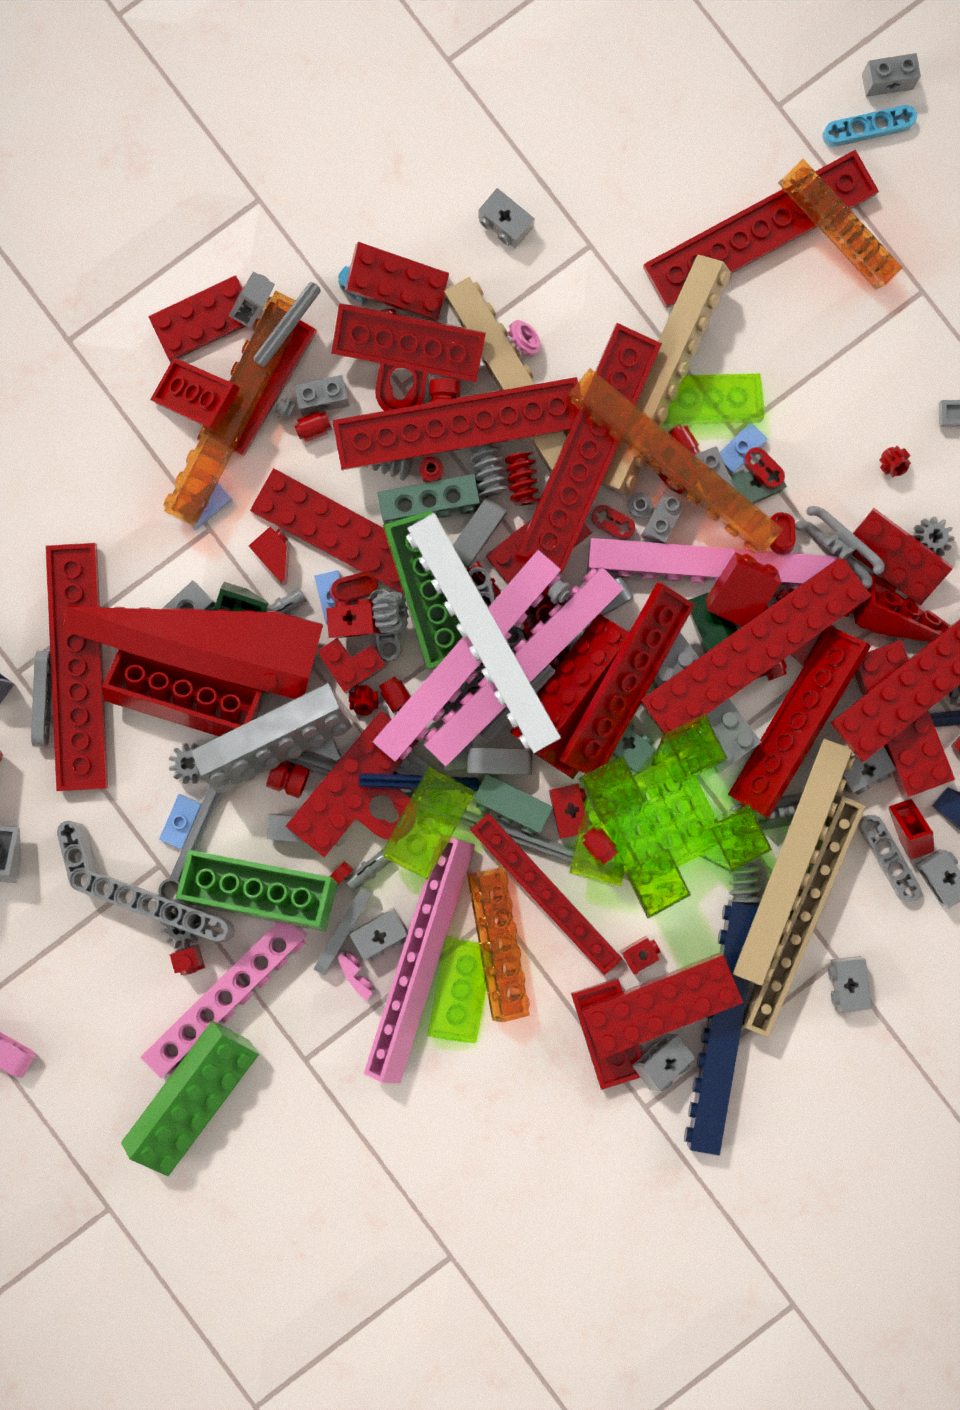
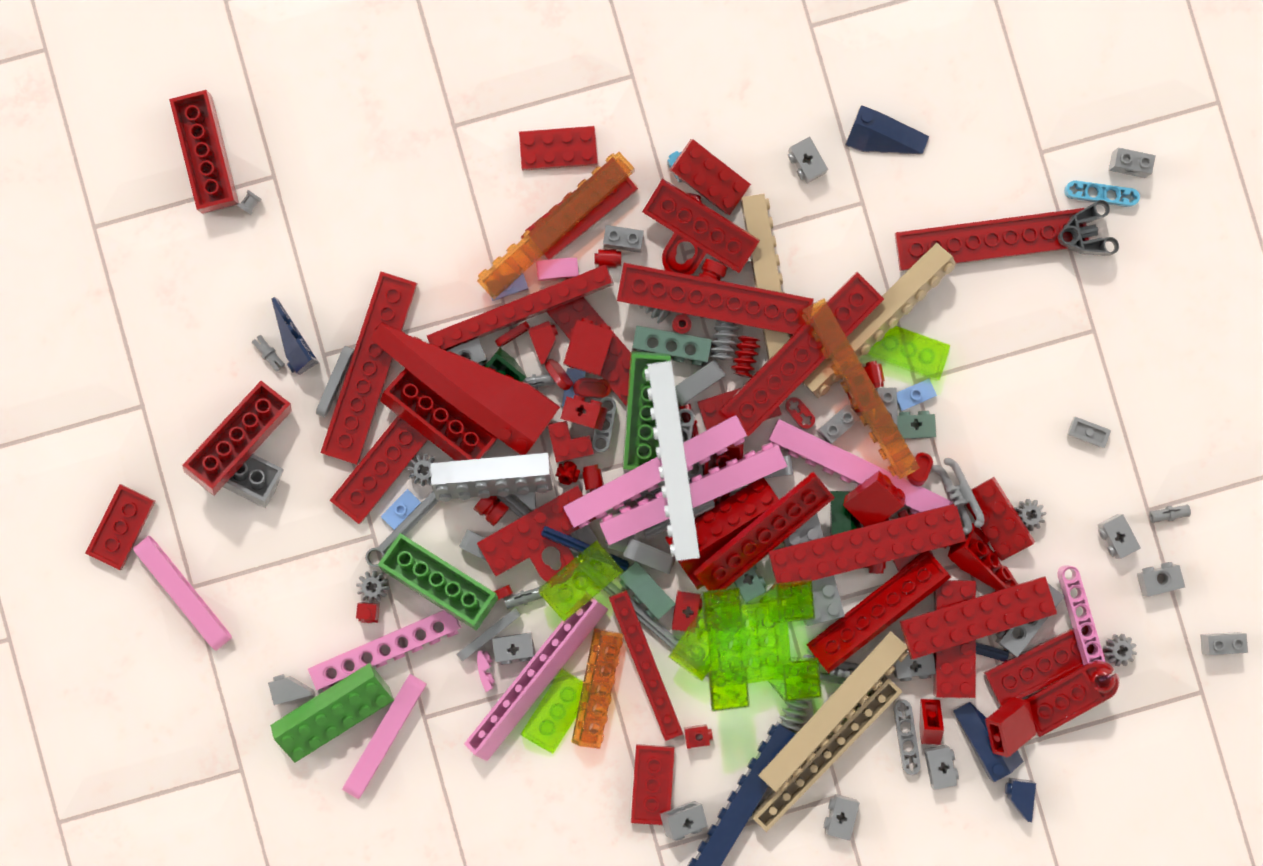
camera: 20 degrees right, 0 degrees up
light grey beam [57,821,235,942] -> none
red plate [150,358,240,432] -> none
light grey brick [229,271,275,328] -> none
light grey axle [253,282,321,367] -> none
light grey plate [275,397,295,421] -> none
light grey gear [372,591,409,634] -> none
bright pink gear [508,320,541,357] -> none
light grey plate [547,580,570,604] -> none
red brick [582,827,619,865] -> none
red brick [582,952,743,1059] -> none
light grey plate [628,493,652,518] -> none
red beam [743,447,785,489] -> none
clear orange brick [778,159,903,290] -> none
red gear [879,445,911,477] -> none
none -> light grey slope [268,674,315,705]
none -> red plate [329,416,428,524]
none -> bright pink beam [342,674,427,800]
none -> red brick [427,265,614,351]
none -> red tile [494,321,530,347]
none -> bright pink slope [536,258,579,281]
none -> red tile [545,359,573,390]
none -> red brick [563,318,614,377]
none -> dark blue wedge [845,105,929,155]
none -> dark grey connector [1058,200,1119,256]

